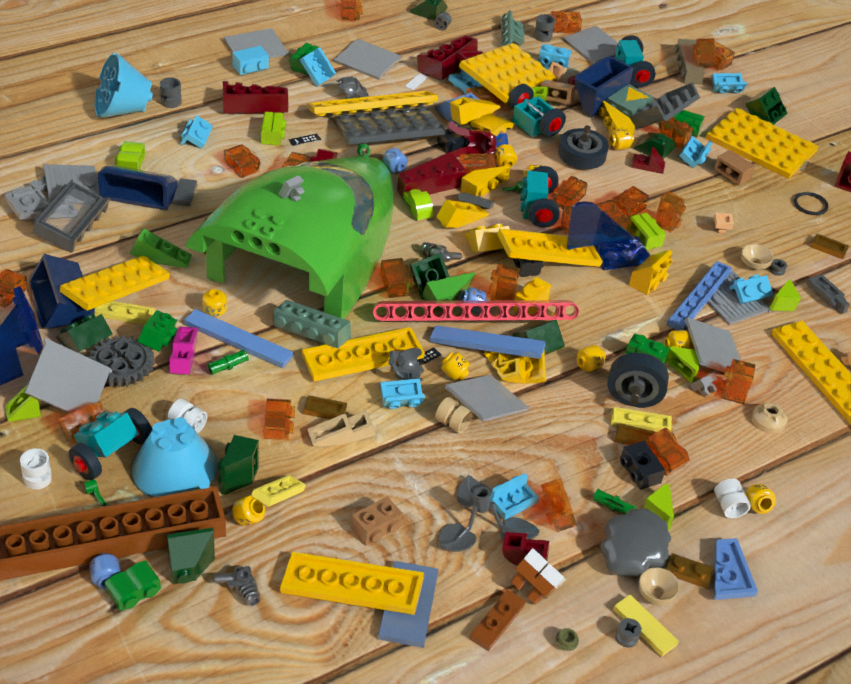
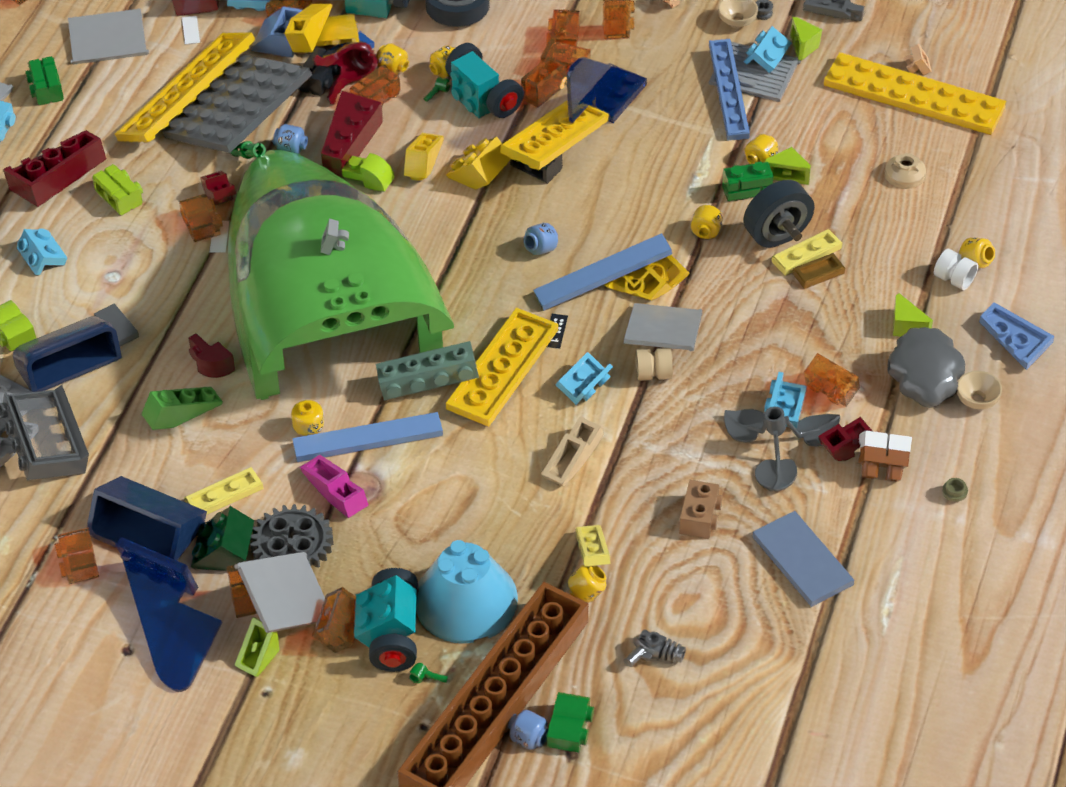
camera: 35 degrees left, 5 degrees up
white wheel [20,448,52,490] -> none
yellow plate [60,256,170,311] -> none
green brick [137,310,178,352] -> none
dark green slope [167,528,215,584] -> none
white wheel [168,398,208,433] -> none
green pin [207,349,249,375] -> none
dark green slope [218,435,259,495] -> none
clear orange brick [224,144,261,178] -> none
clear orange brick [264,398,295,440] -> none
yellow plate [280,552,424,615] -> none
black sticker [288,133,321,146] -> none
medium azure bracket [300,47,336,86] -> none
pearl gold tile [303,395,347,419] -> none
dark grey helmet [337,76,369,99] -> none
coral beam [373,300,579,321] -> none
clear orange brick [380,258,414,298] -> none
dark grey helmet [388,348,424,381] -> none
dark green slope [409,253,450,299] -> none
flat silver piece [420,242,462,262] -> none
bright green slope [422,272,475,311] -> none
yellow head [441,351,470,380] -> none
dark grey tile [458,192,495,209] -> none
yellow slope [460,166,510,197] -> none
dark orange plate [469,589,526,651] -> none
clear orange brick [488,263,520,301] -> none
dark green slope [512,320,565,355] -> none
yellow brick [513,277,551,314] -> none
clear orange brick [552,176,588,212] -> none
green pin [593,488,637,515] -> none
light yellow tile [613,595,679,657] -> none
dark grey wheel [616,618,642,648] -> none
black brick [620,441,665,490] -> none
lime brick [628,213,666,250] -> none
yellow slope [629,250,673,295] -> none
clear orange brick [645,427,690,476] -> none
pearl gold plate [666,553,714,589] -> none
light grey piece [685,317,747,380] -> none
light grey tile [690,372,718,397] -> none
clear orange brick [719,359,756,404] -> none

